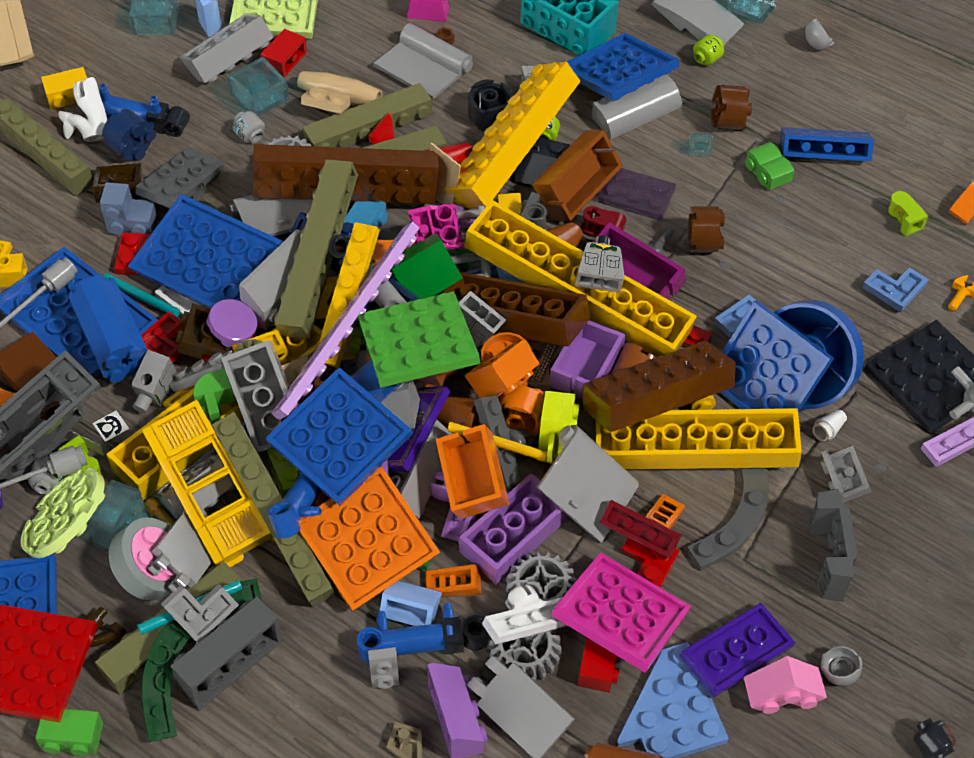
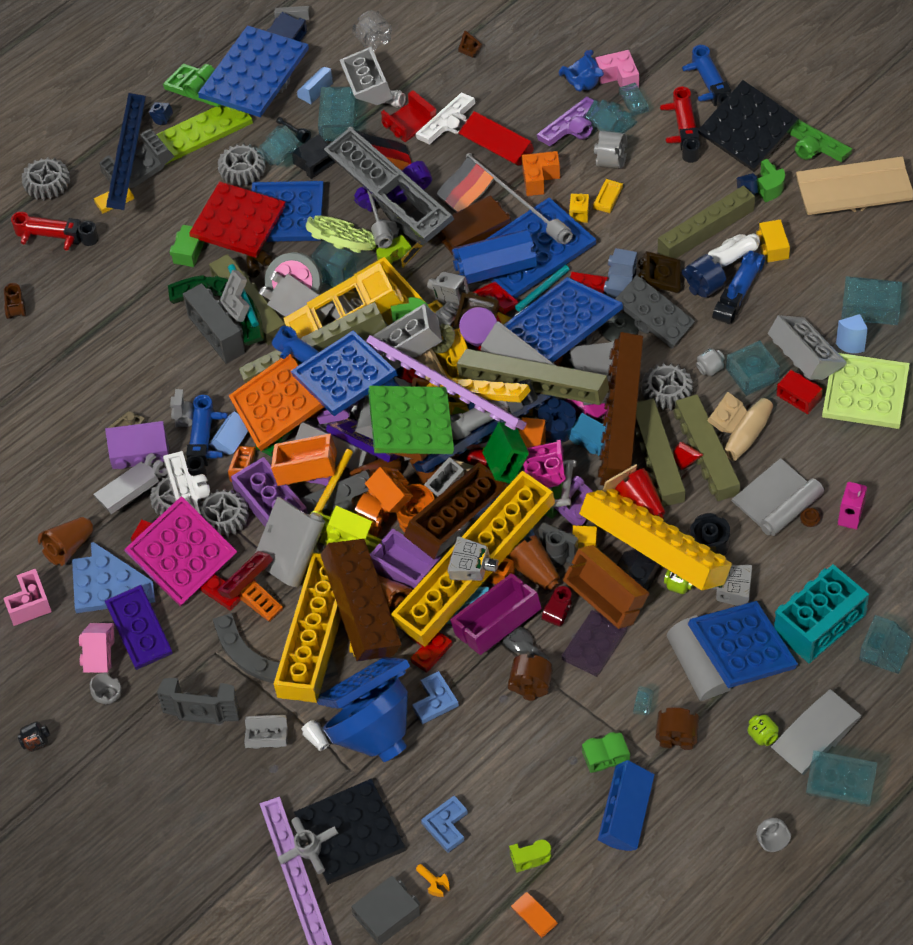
camera: 105 degrees right, 0 degrees up
sticker [92,411,129,442] -> none

